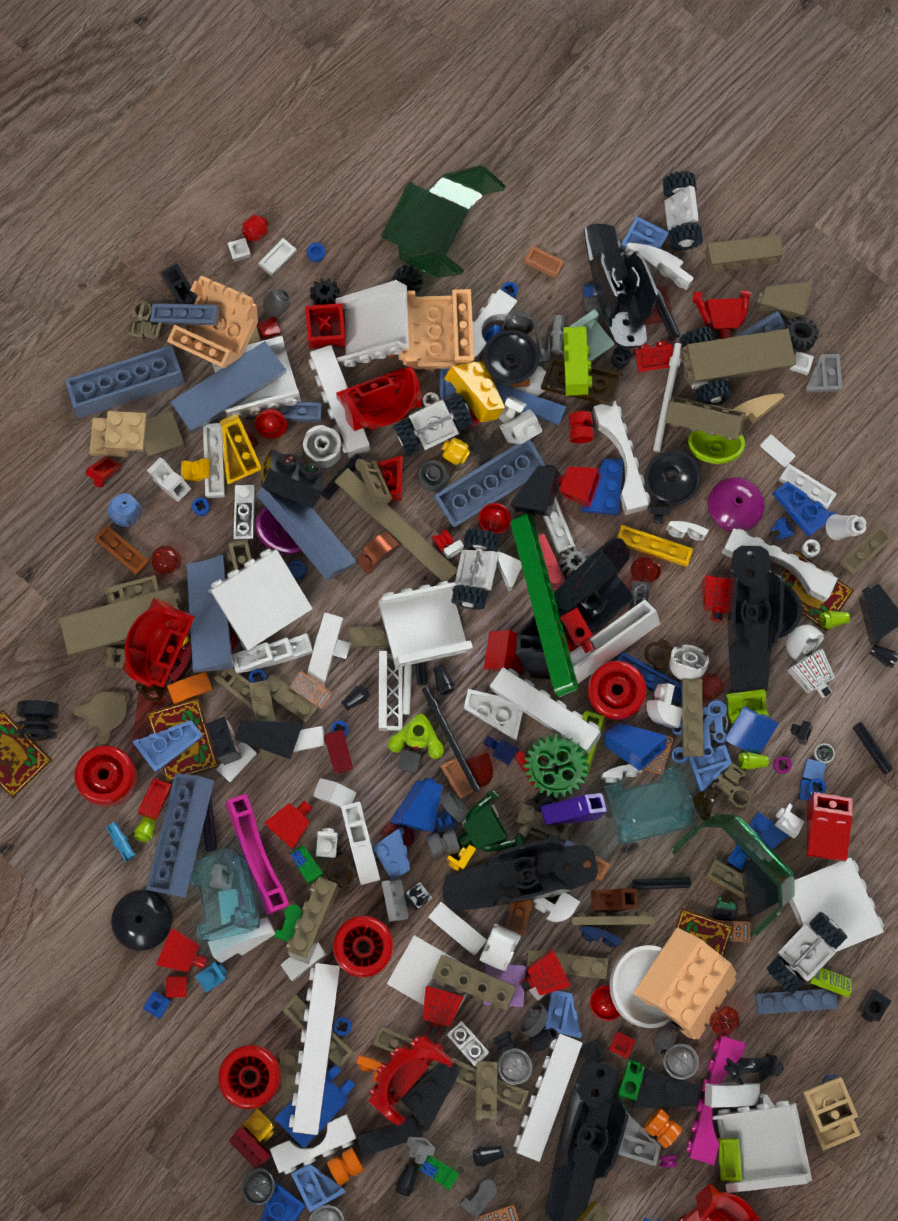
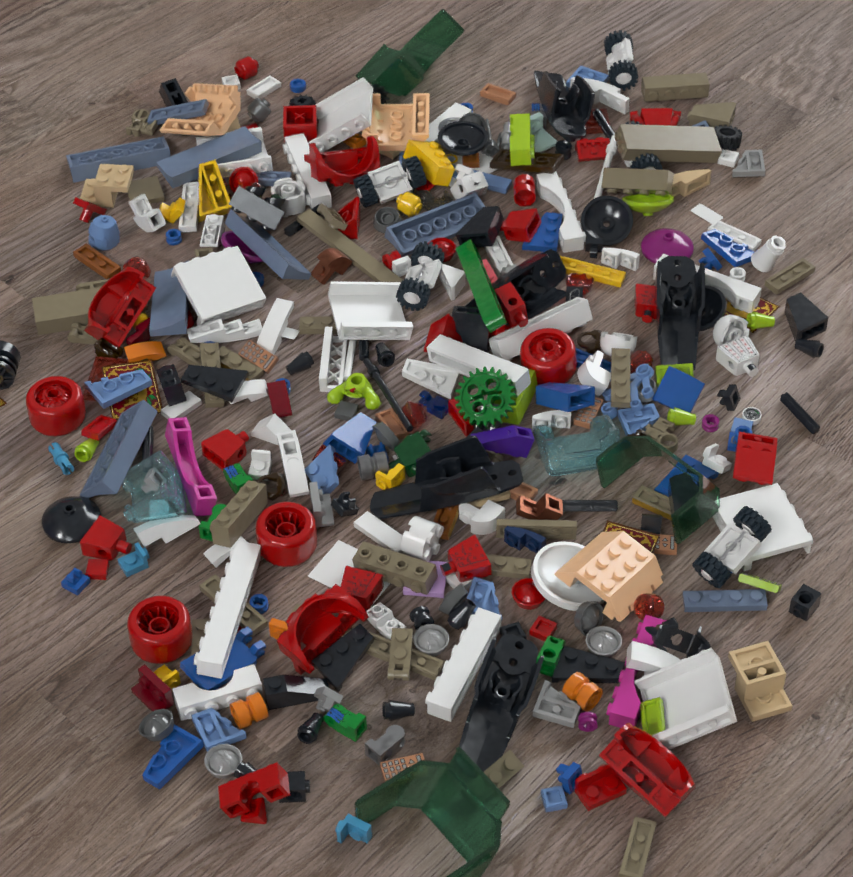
camera: 10 degrees right, 30 degrees down
dark tan tile [73,691,130,745] -> none

